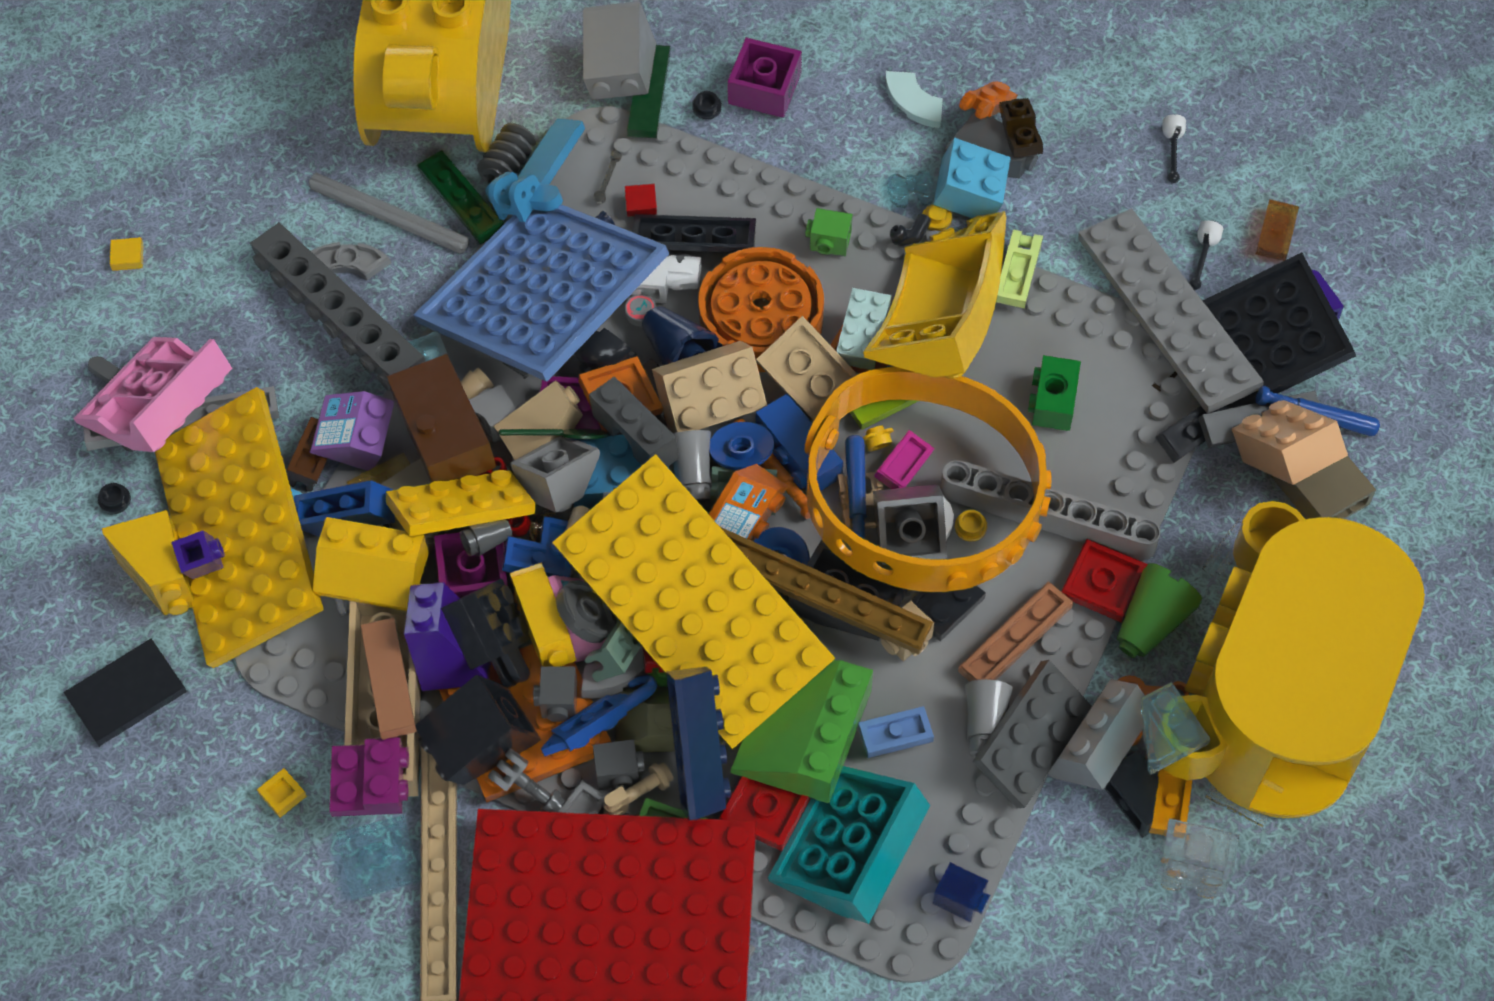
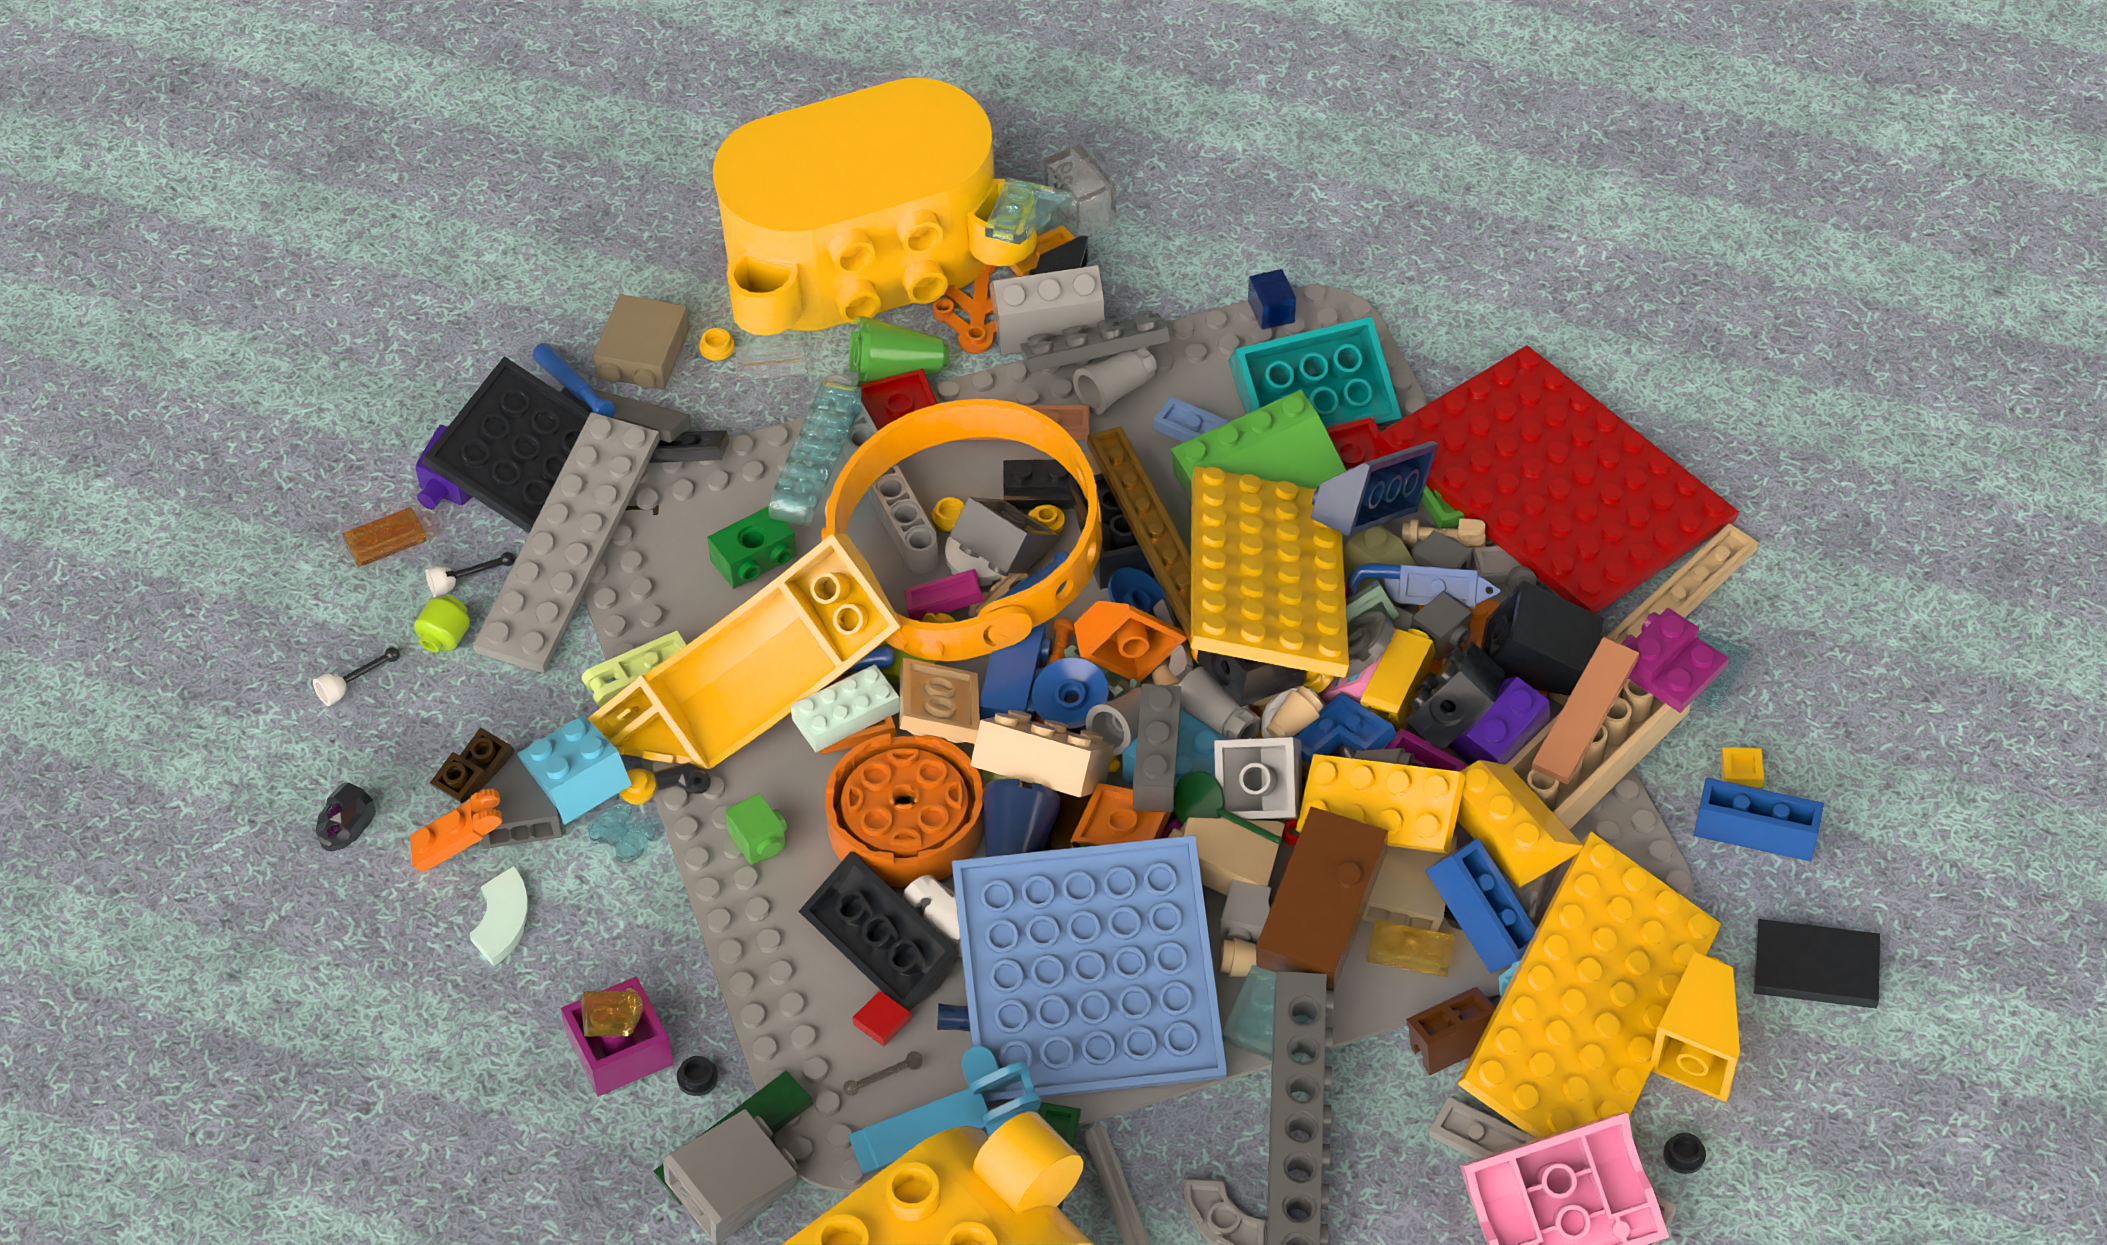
camera: 135 degrees left, 10 degrees down
dark purple brick [172,531,225,579] -> none
medium lavender slope [310,391,395,472] -> none
light nougat piece [1232,400,1348,485] -> none
none -> black rock [315,782,376,852]
none -> lime head [414,595,470,653]
none -> clear yellow plate [580,988,643,1036]
none -> clear light blue beam [768,380,862,526]
none -> blue brick [1693,777,1824,862]

